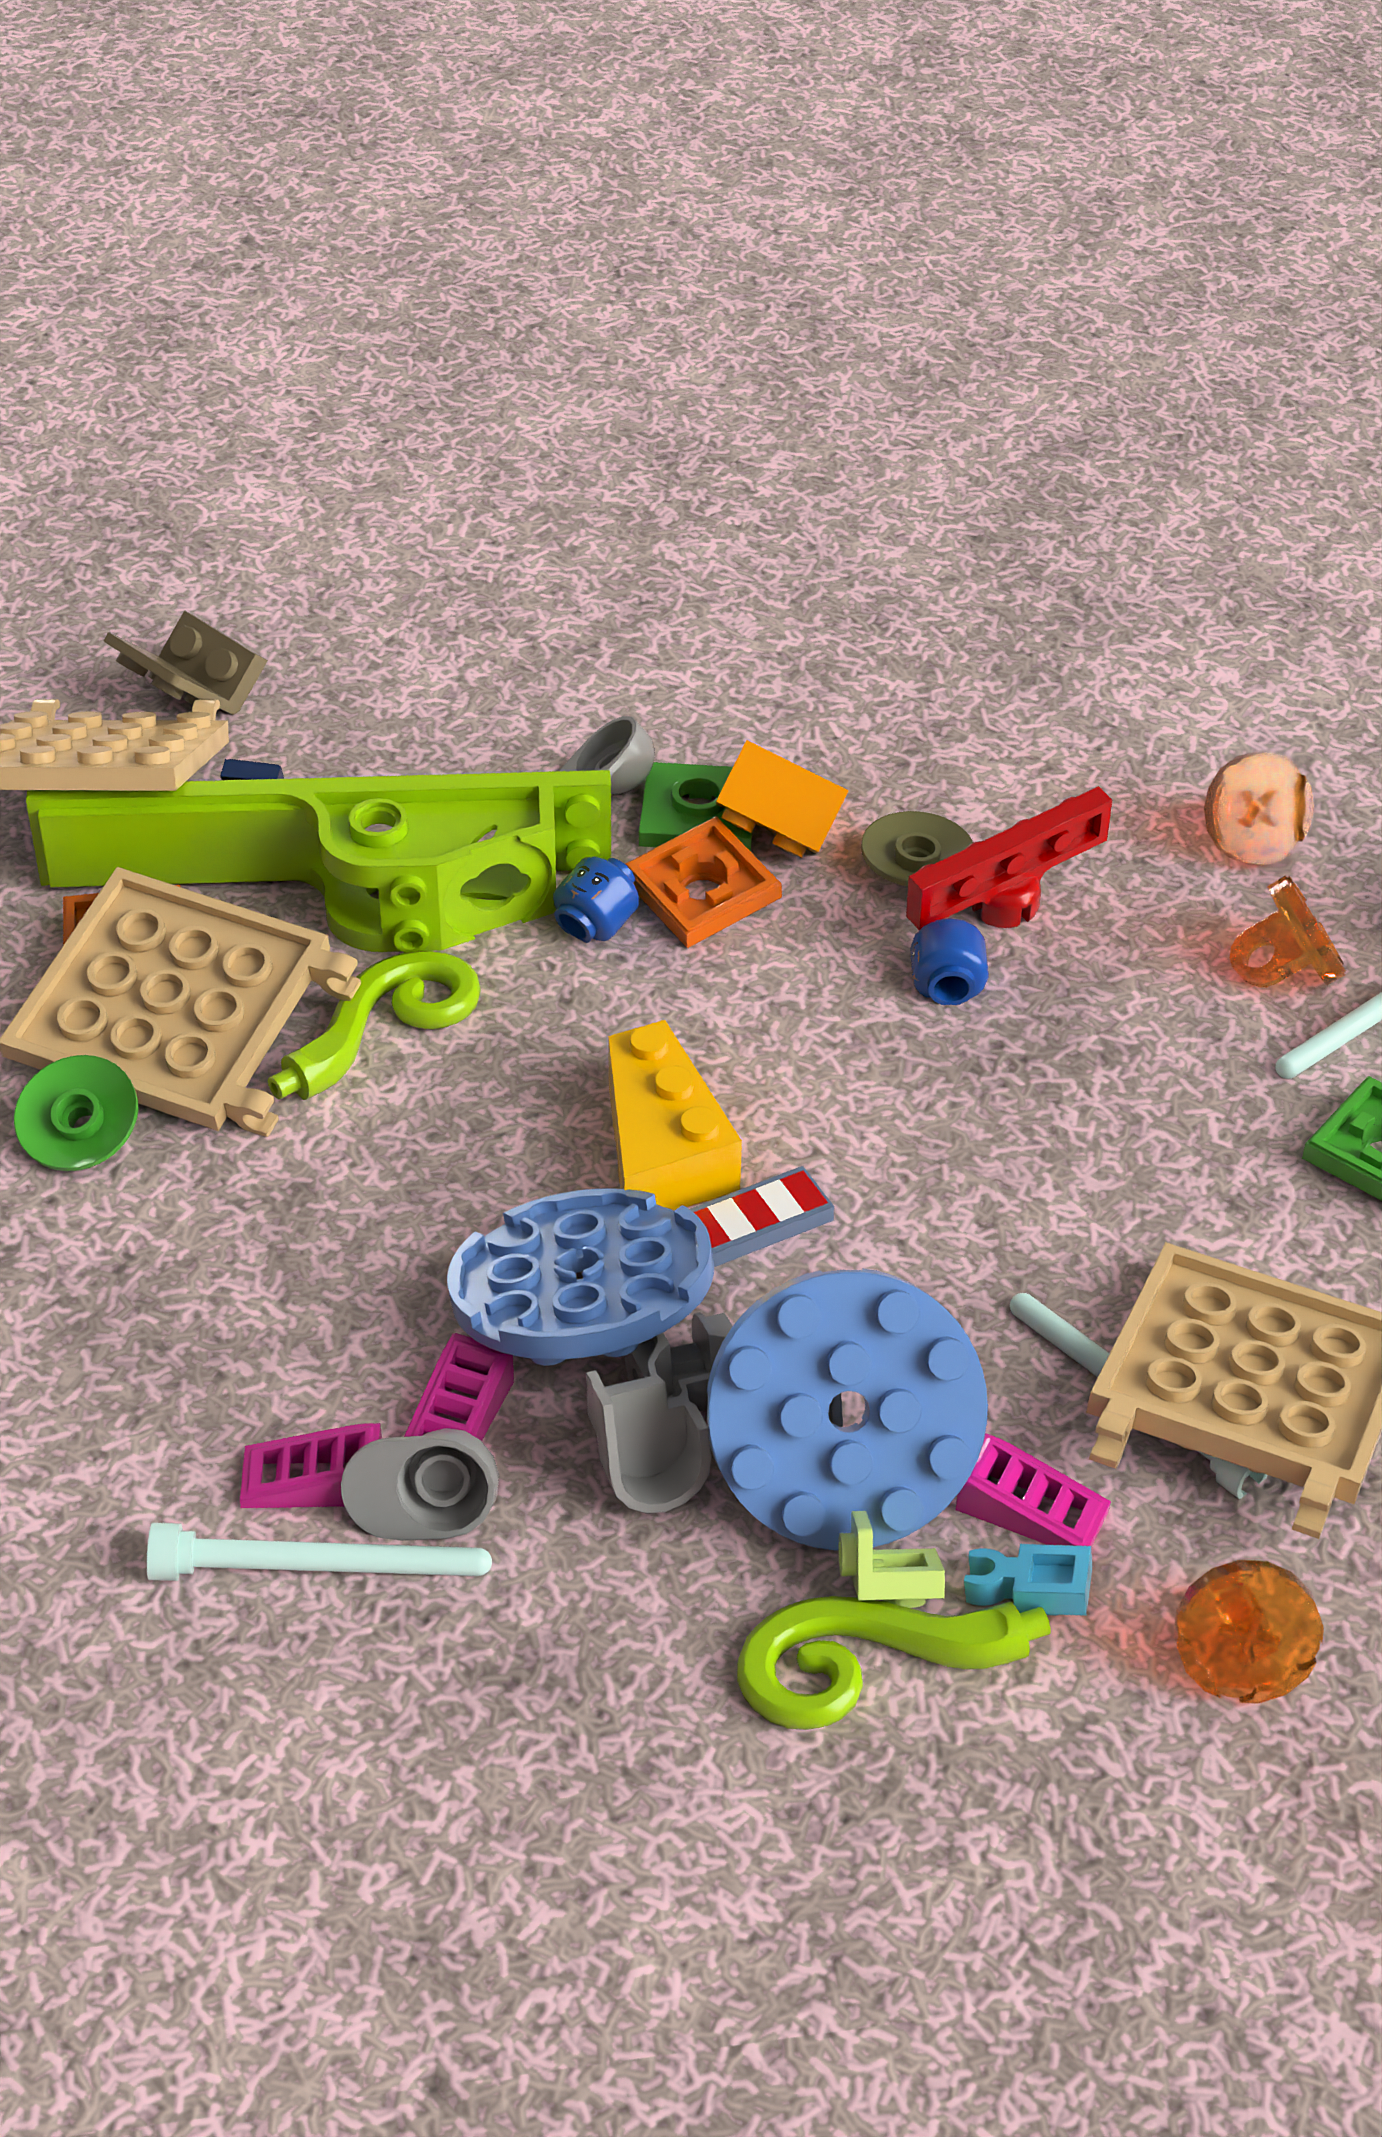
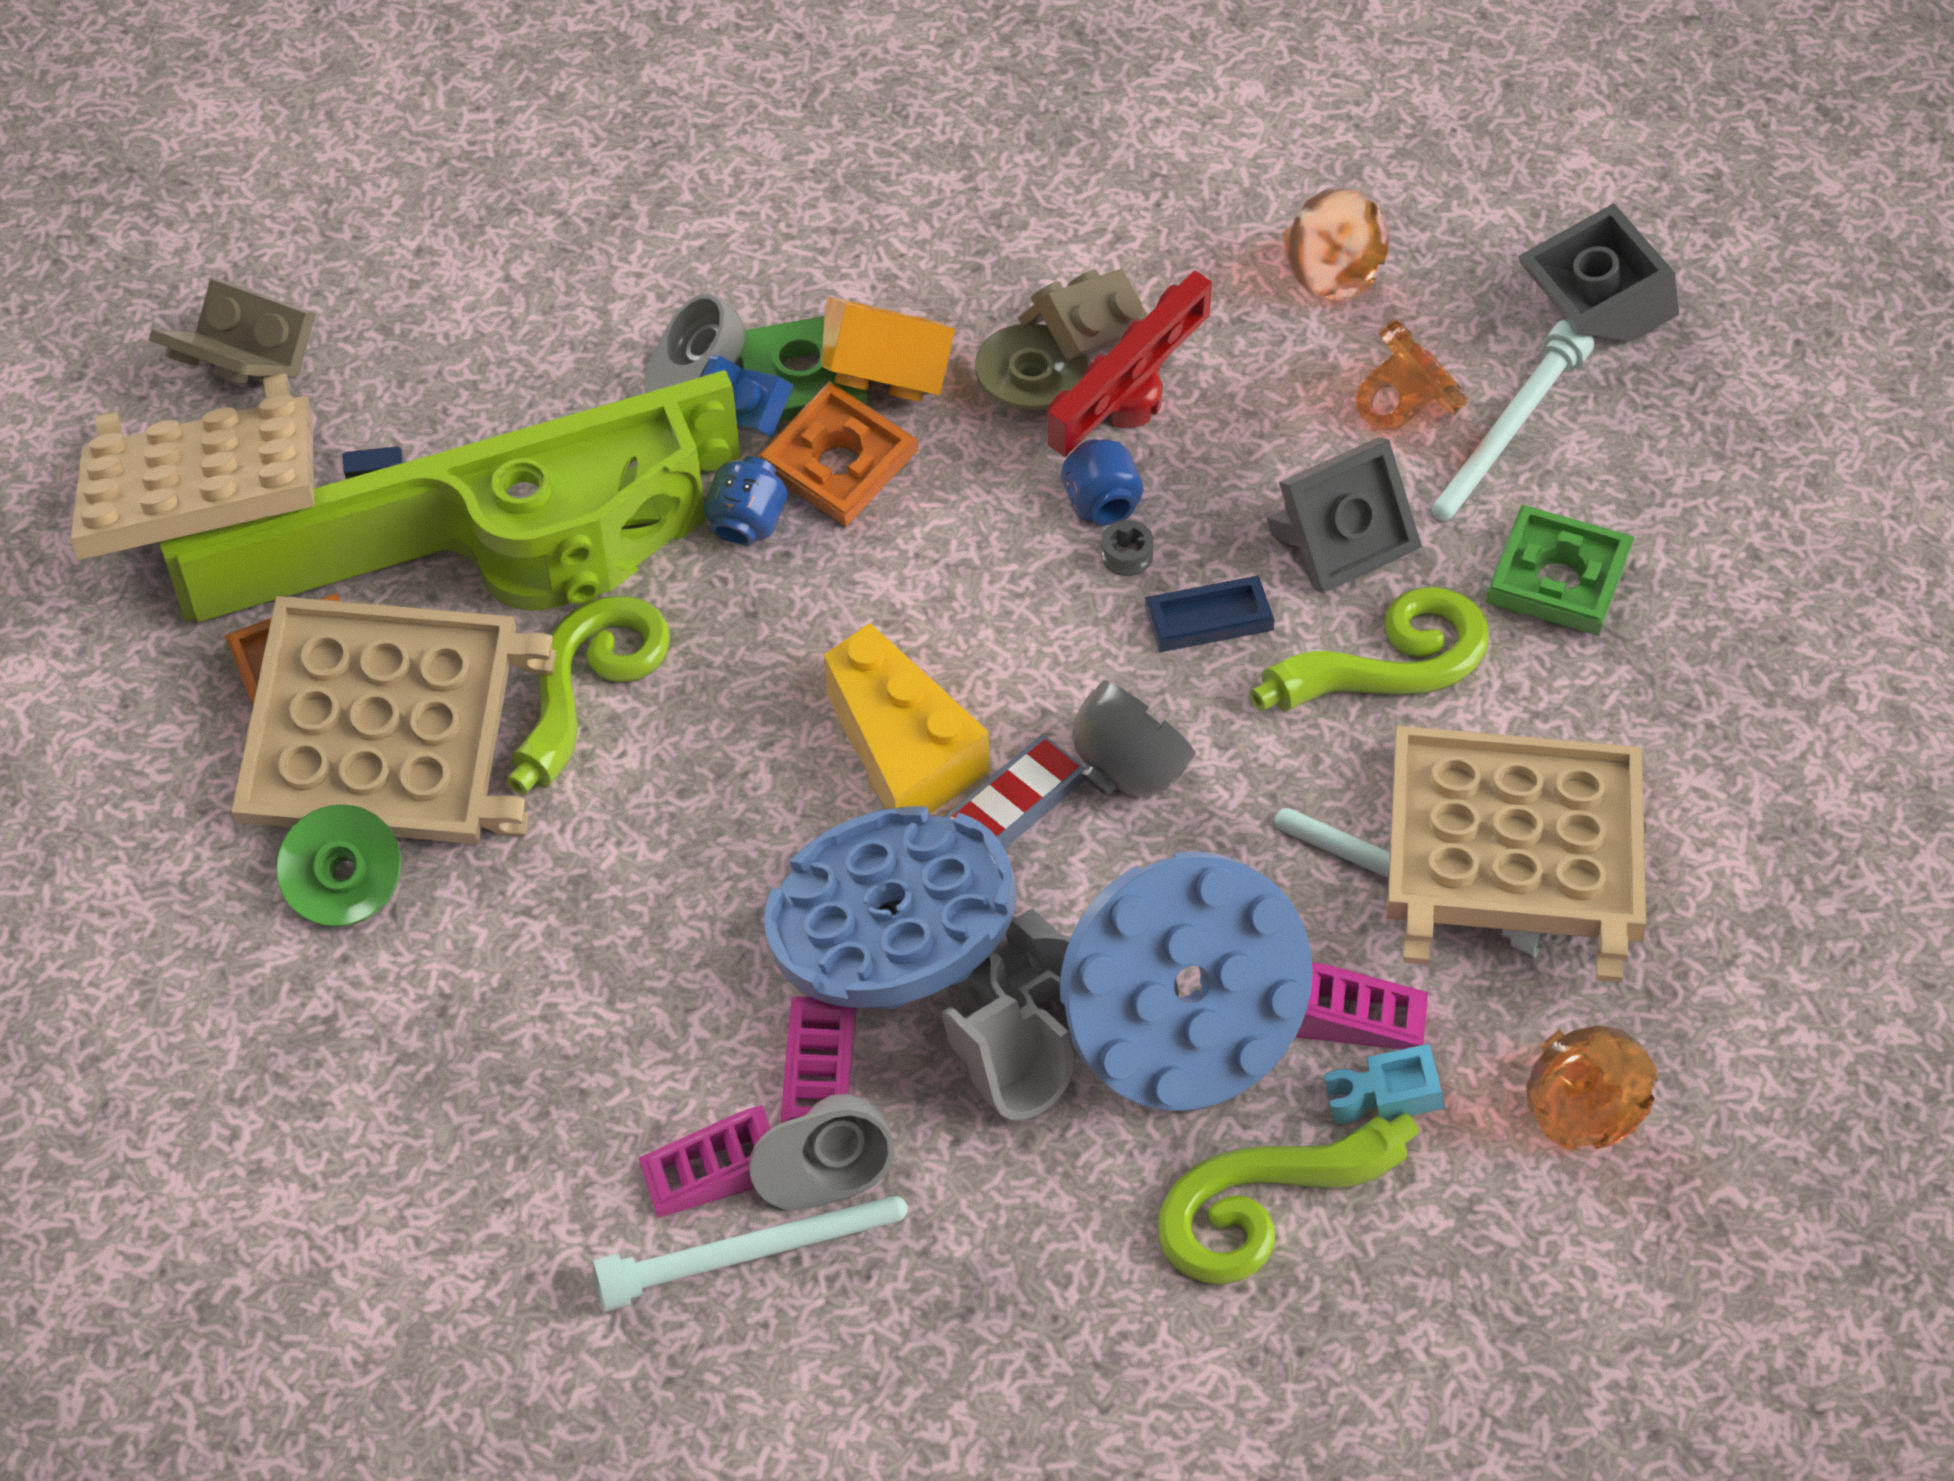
camera: 15 degrees left, 10 degrees up
yellowish green bracket [838,1511,945,1608] -> none
none -> blue bracket [702,355,793,437]
none -> dark tan bracket [1018,268,1147,362]
none -> dark grey cylinder [1072,681,1196,797]
none -> dark grey bush [1101,520,1154,576]
none -> dark blue tile [1145,575,1275,653]
none -> lime plant [1250,586,1489,712]
none -> dark grey bracket [1267,437,1422,593]

